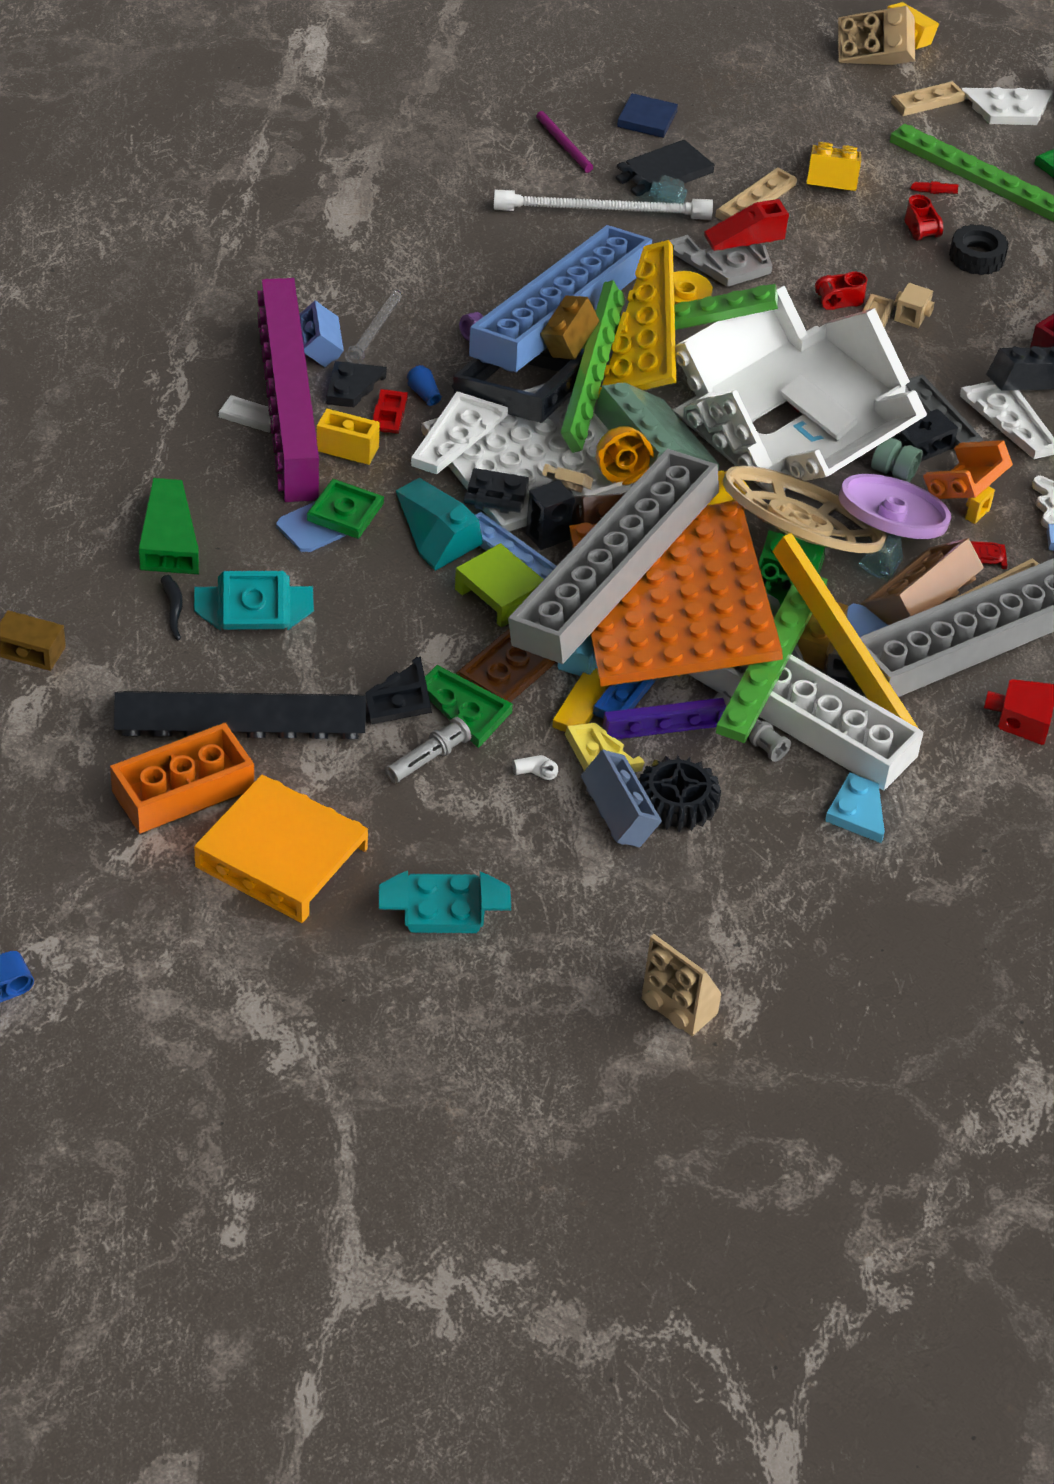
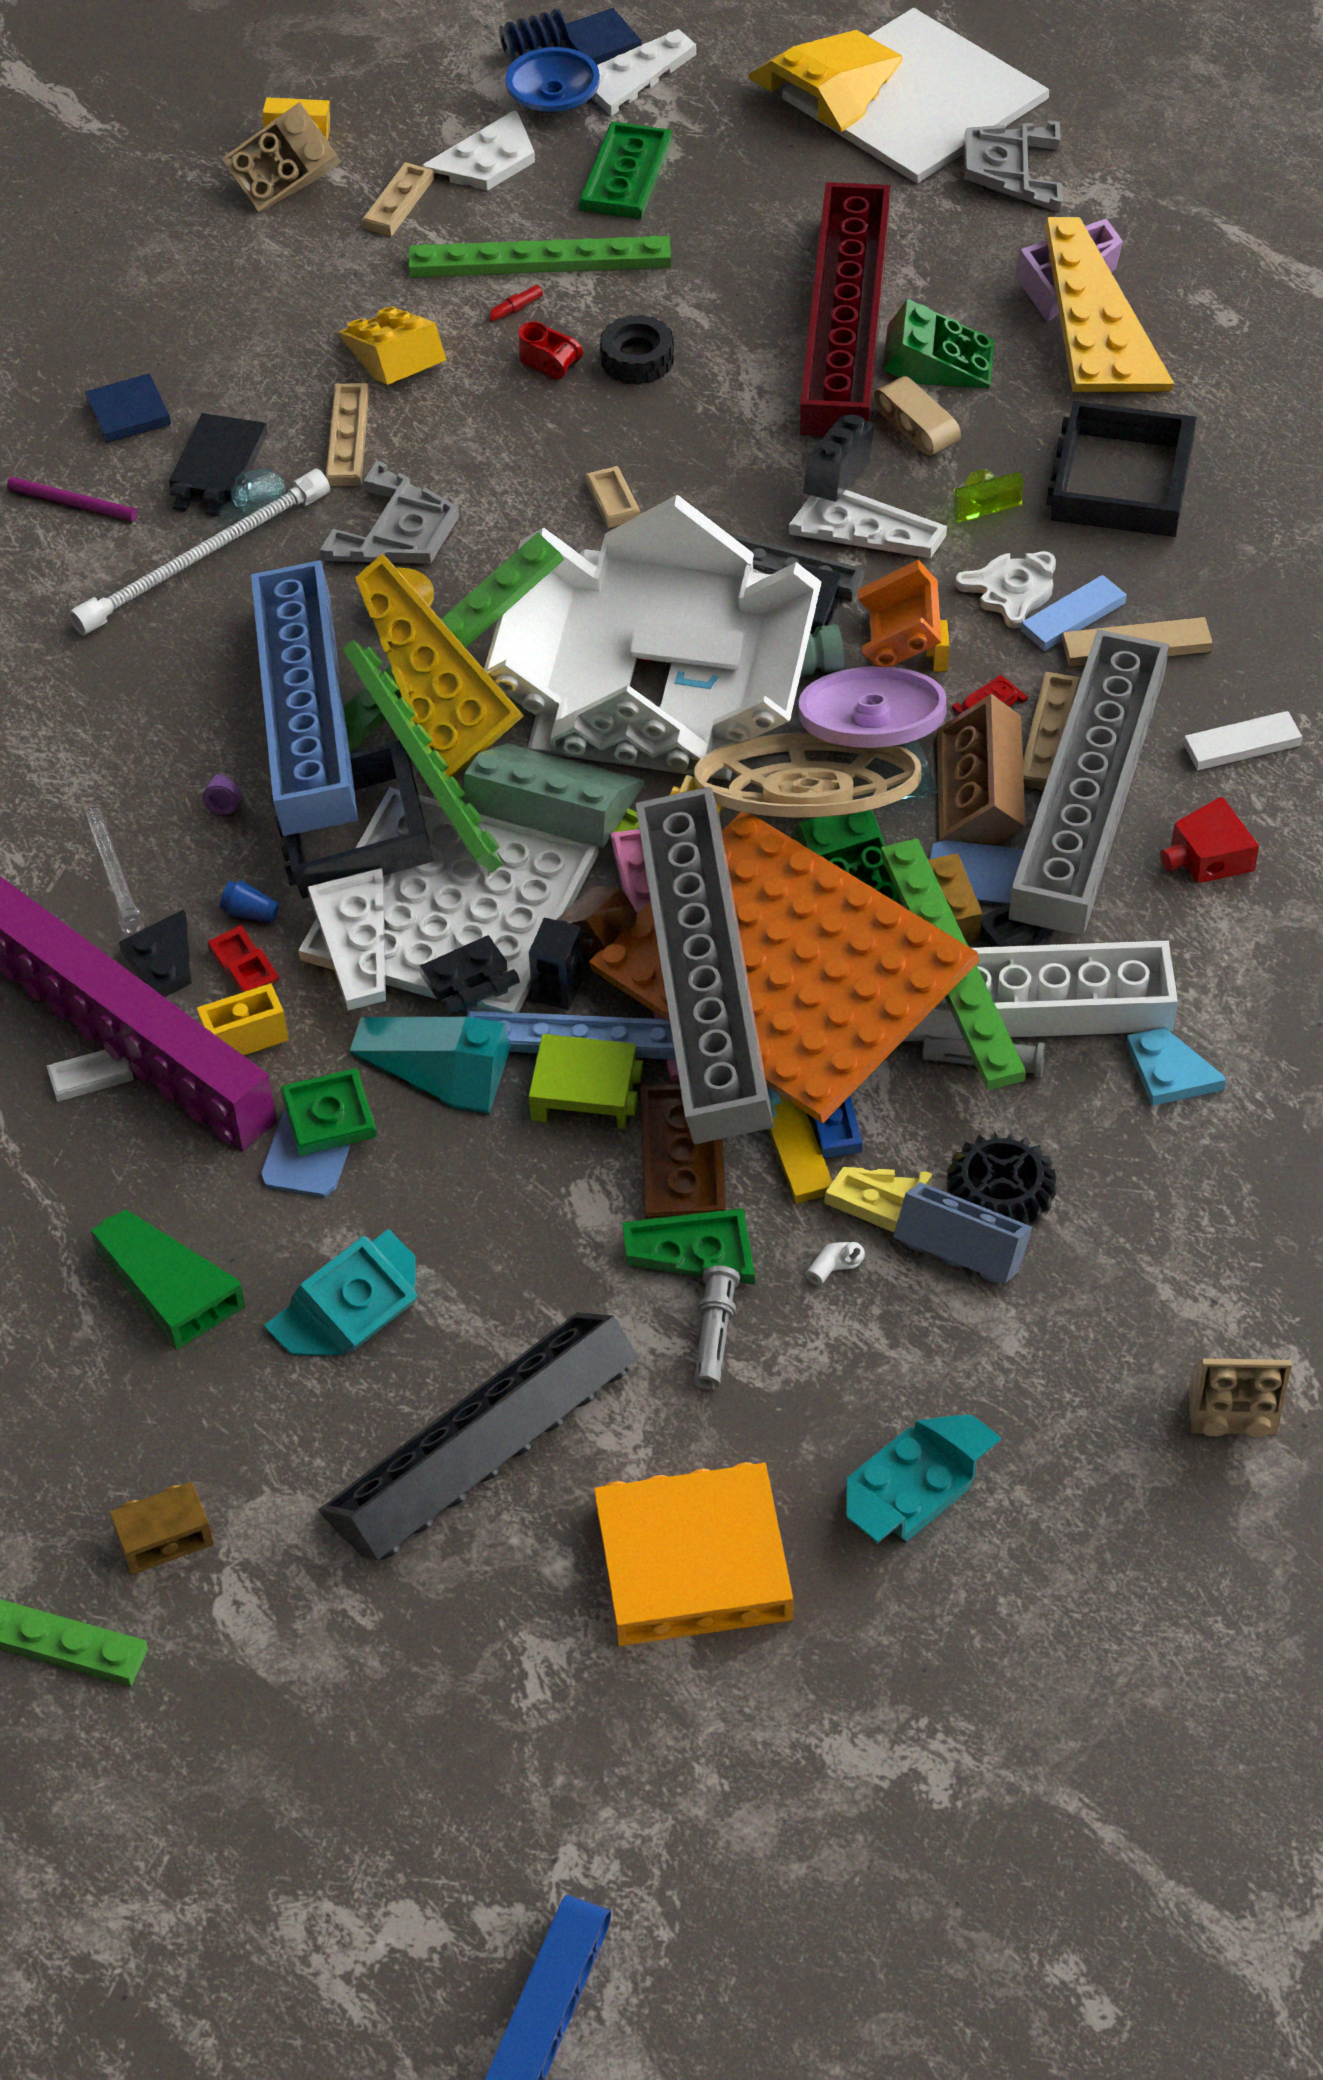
camera: 35 degrees left, 5 degrees up
orange brick [110,723,254,834] -> none
black animal [161,575,183,641] -> none
medium blue brick [299,301,344,367] -> none
black wing [365,656,432,725] -> none
pearl gold brick [541,295,599,360] -> none
tan plate [542,464,593,493] -> none
light orange cylinder [595,426,654,485] -> none
dark purple tile [603,698,726,739] -> none
red slope [704,199,789,251] -> none
yellow tile [772,533,919,729] -> none
red piece [814,271,867,310] -> none
tan brick [894,283,935,328] -> none

